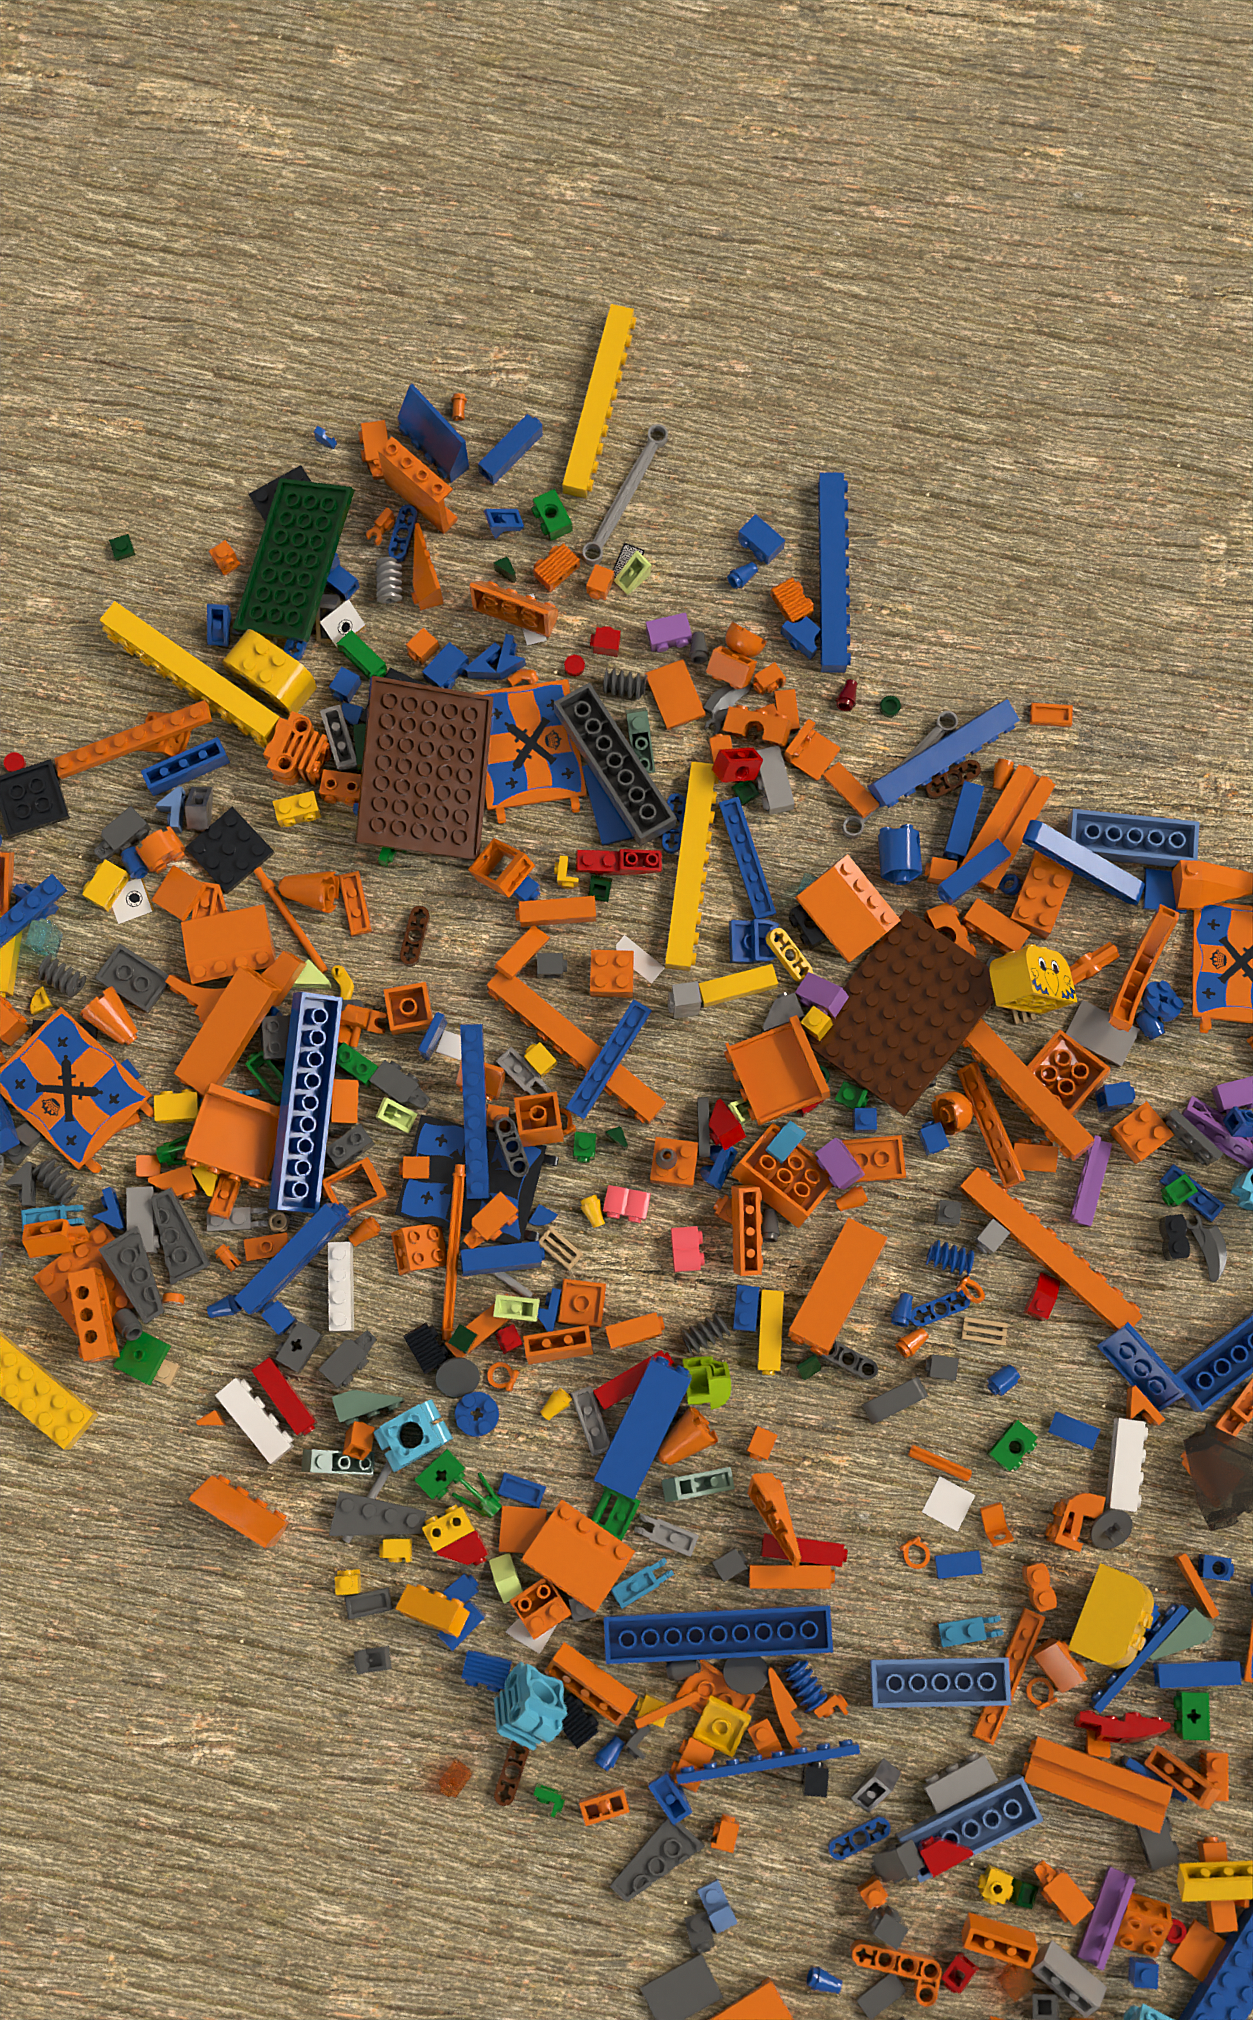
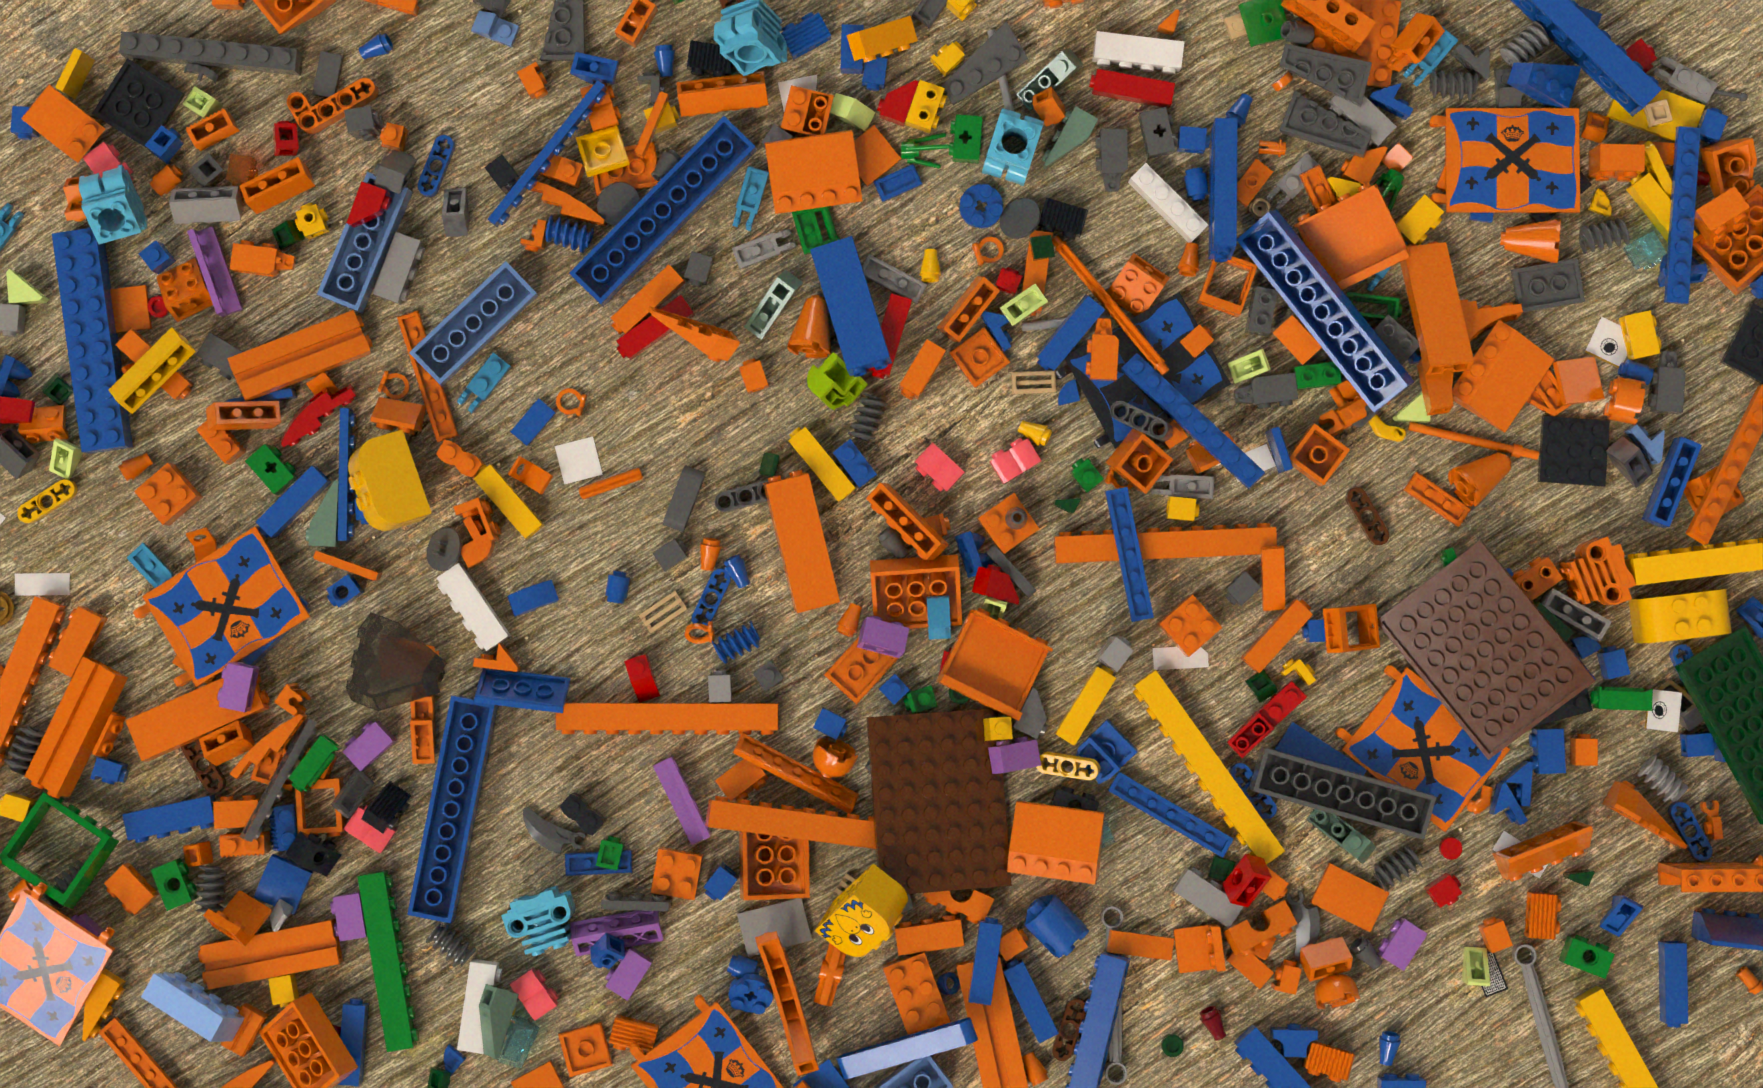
camera: 135 degrees right, 10 degrees up
yellow brick [273,791,321,827] -> none
green brick [986,1420,1038,1472] -> none
none -> yellow brick [473,465,544,540]
none -> blue brick [1184,168,1209,201]

